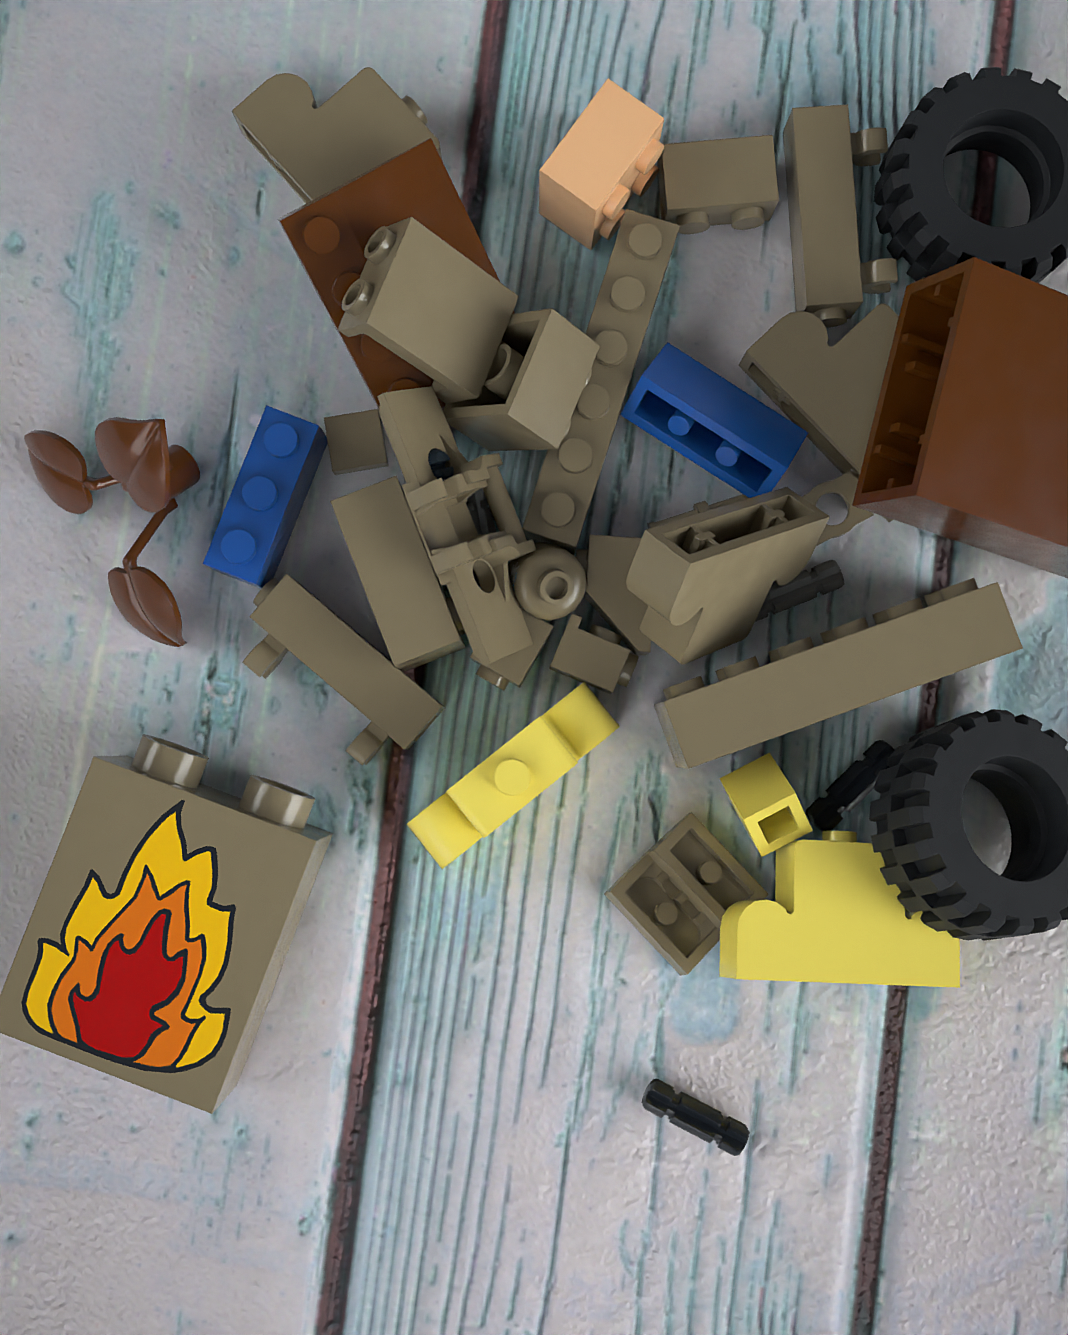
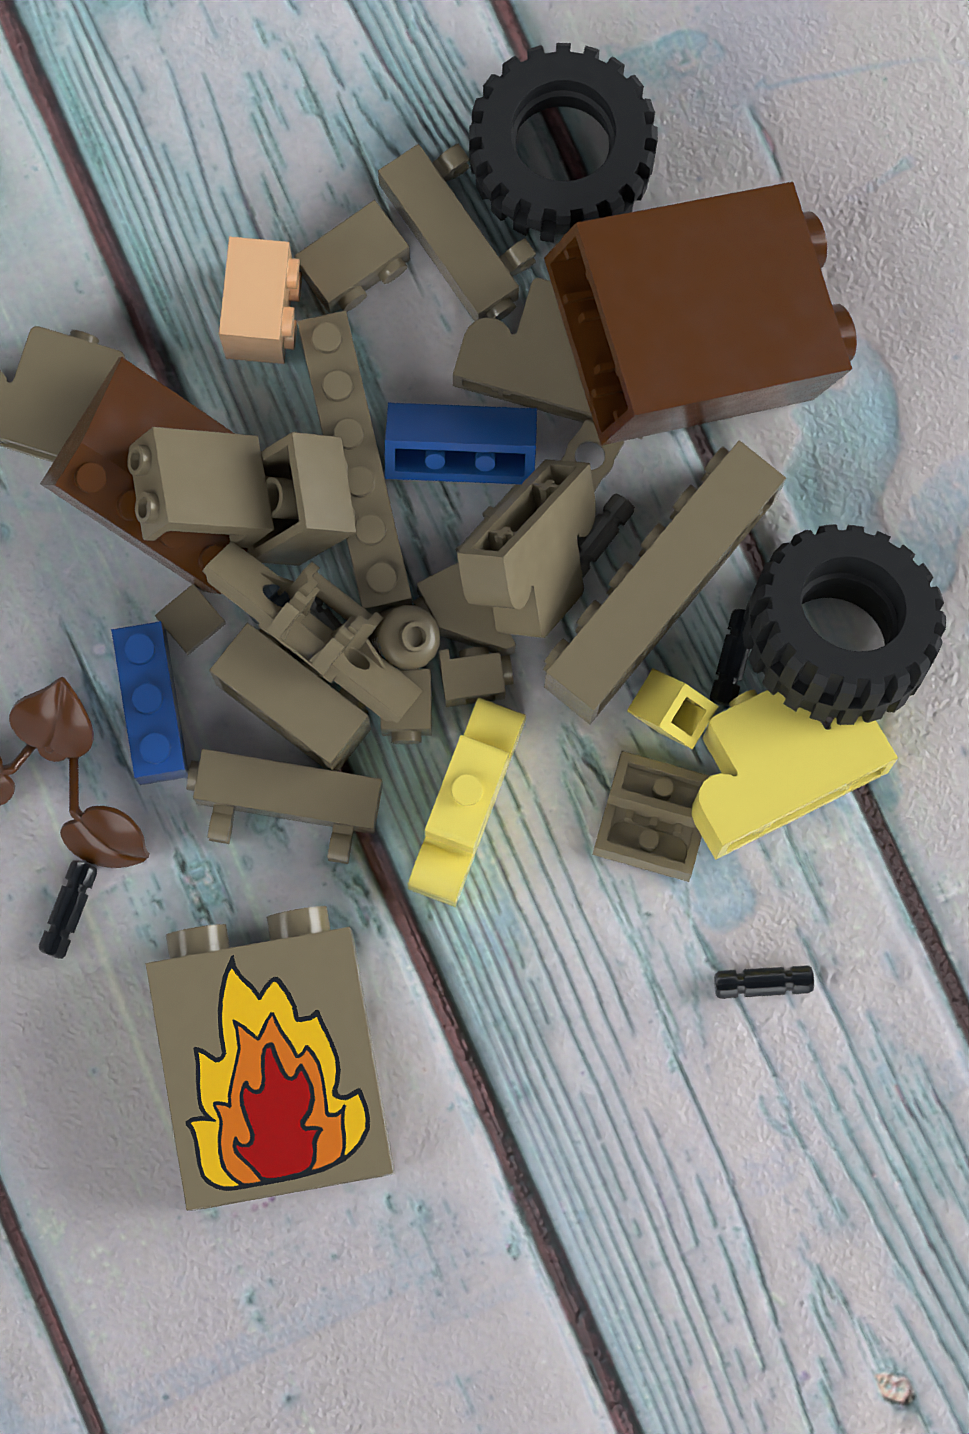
camera: 30 degrees left, 5 degrees down
none -> black axle [39,860,97,959]

